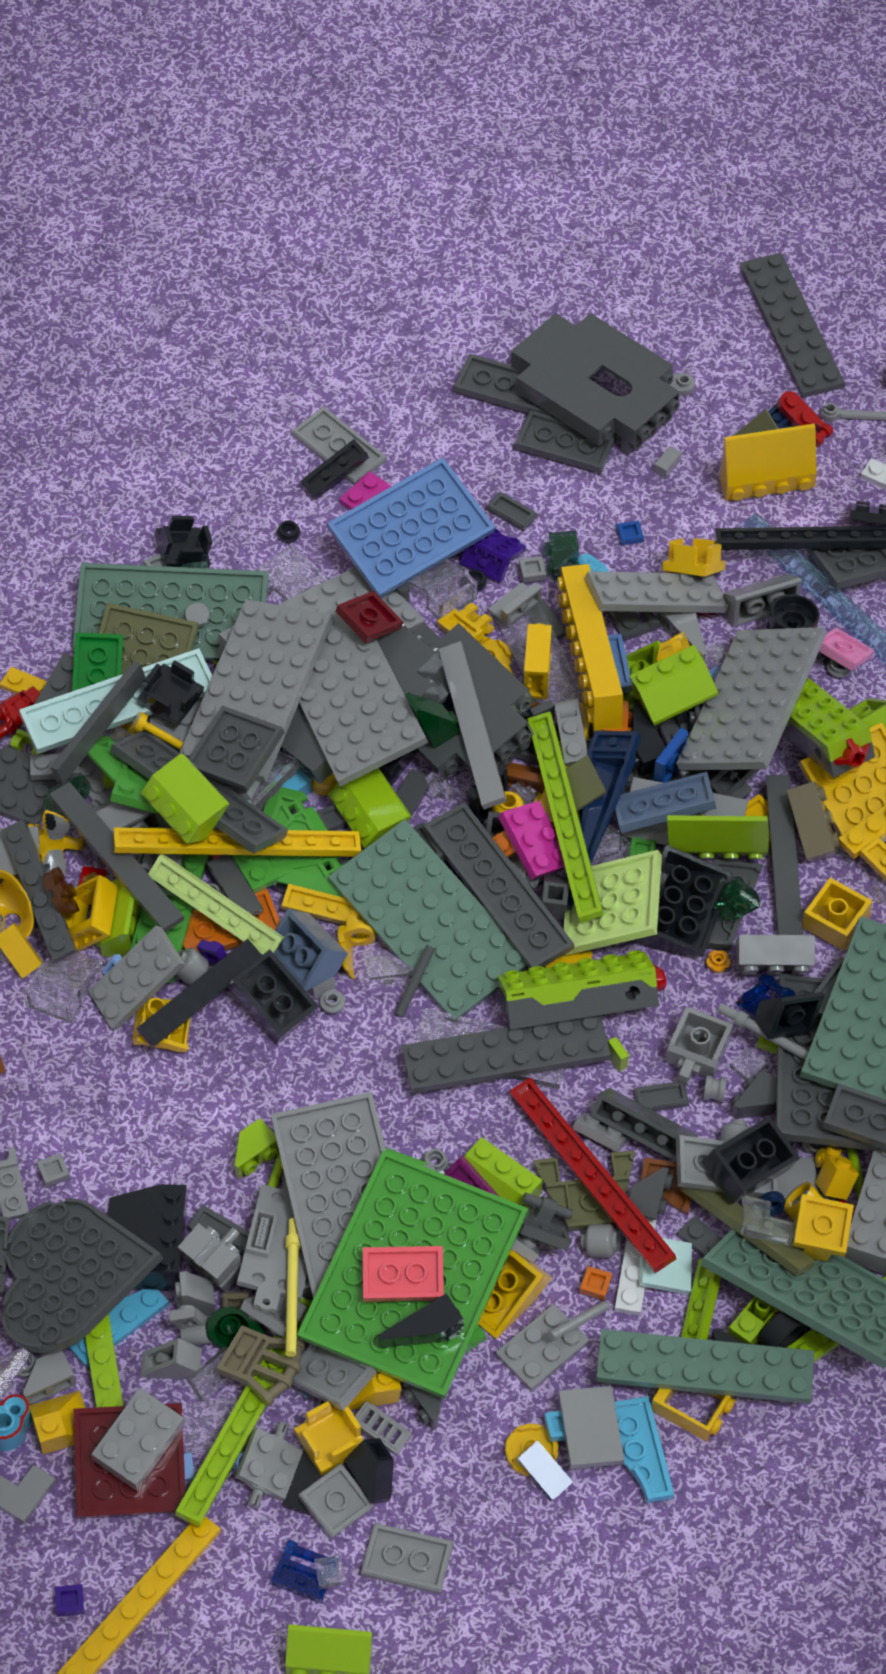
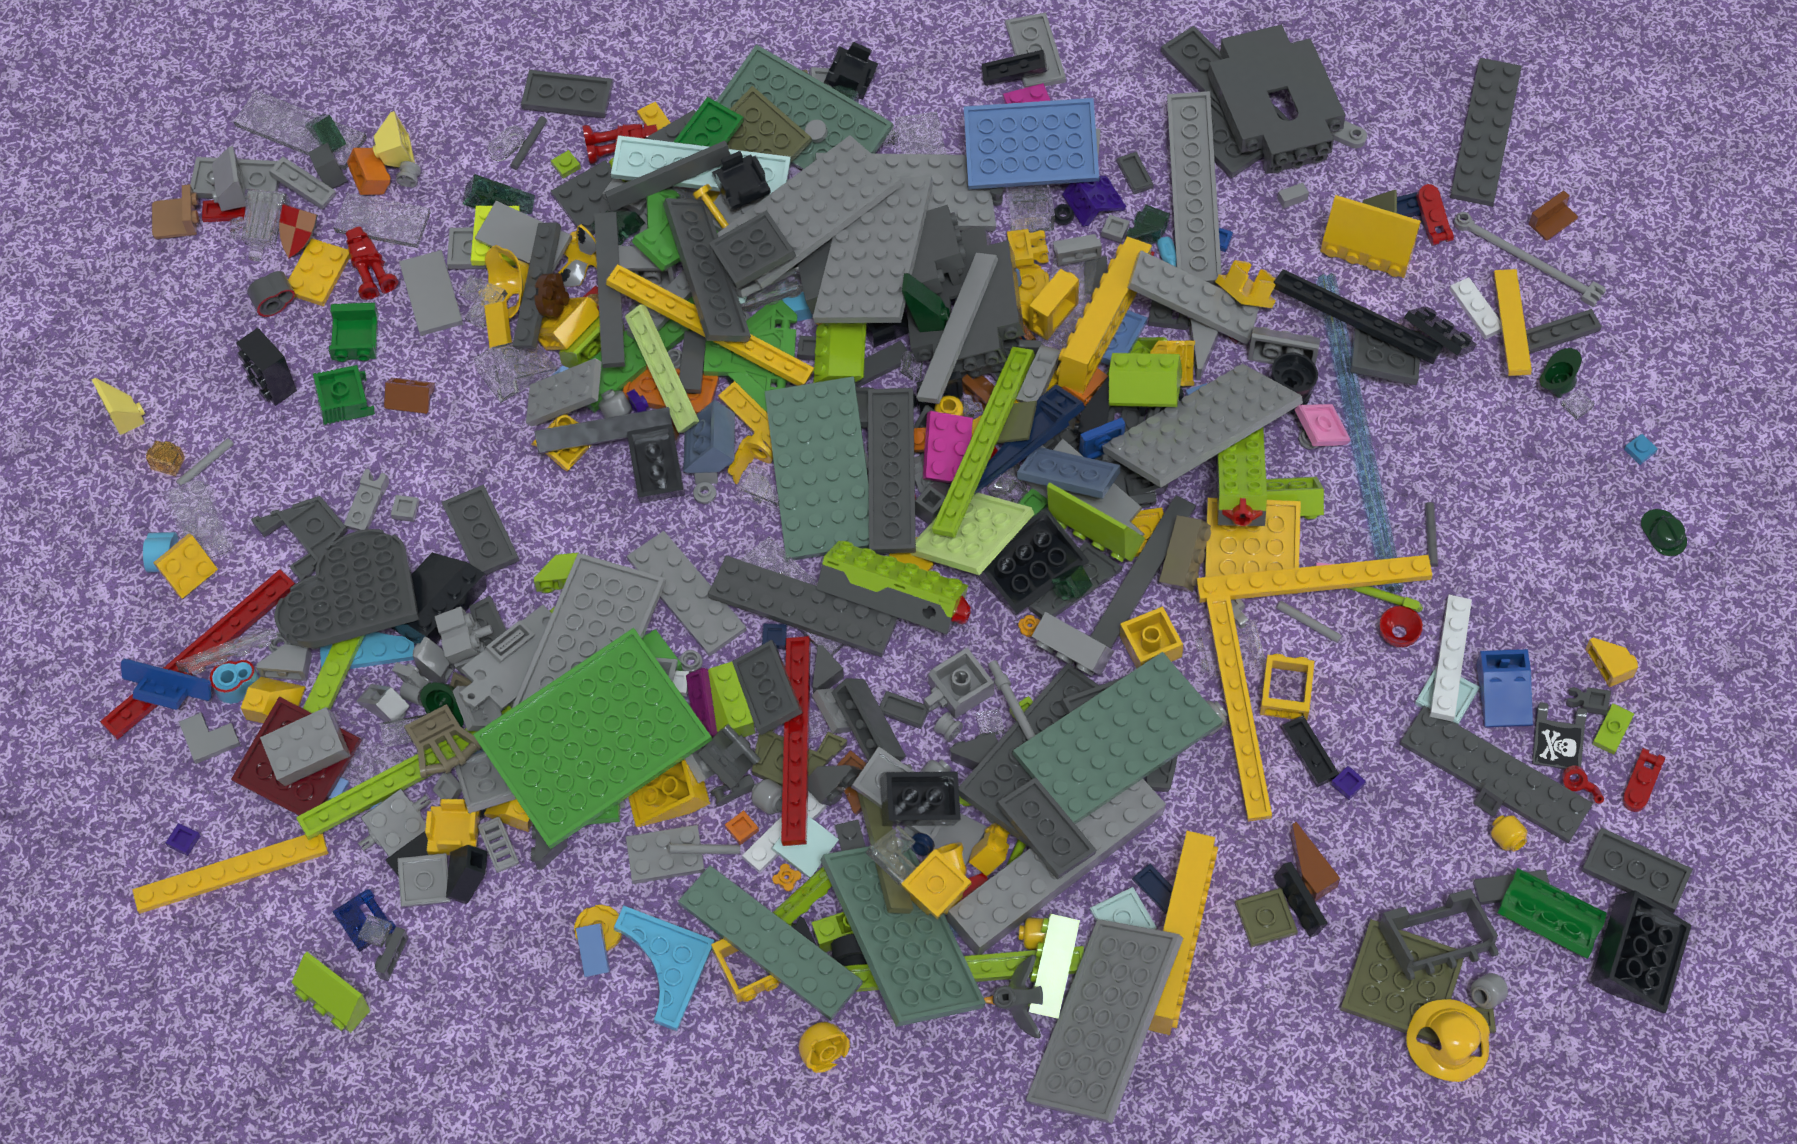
camera: 35 degrees right, 5 degrees up
lime slope [141,753,229,844] -> none
black plate [277,520,300,542] -> none
light yellow bar [285,1218,301,1357] -> none
dark red plate [335,591,403,643] -> none
light grey tile [361,1523,454,1595] -> none
coral plate [363,1246,444,1302] -> none
black slope [378,1293,464,1348] -> none
dark grey bar [395,944,435,1017] -> none
light grey tile [558,1386,624,1469] -> none
lime tile [608,1037,629,1072] -> none
clear plate [704,643,728,669] -> none
clear blue plate [736,973,796,1019] -> none
black slope [754,992,825,1039] -> none
none -> dark grey plate [375,927,408,981]
none -> light grey plate [433,772,462,799]
none -> dark grey plate [441,484,519,575]
none -> light grey plate [627,531,747,657]
none -> dark grey bar [710,774,755,807]
none -> dark grey plate [732,640,803,735]
none -> dark blue plate [762,623,787,649]
none -> light orange plate [772,864,801,891]
none -> yellow cylinder [799,1022,850,1073]
none -> dark grey slope [812,645,844,693]
none -> light grey plate [1167,91,1222,285]

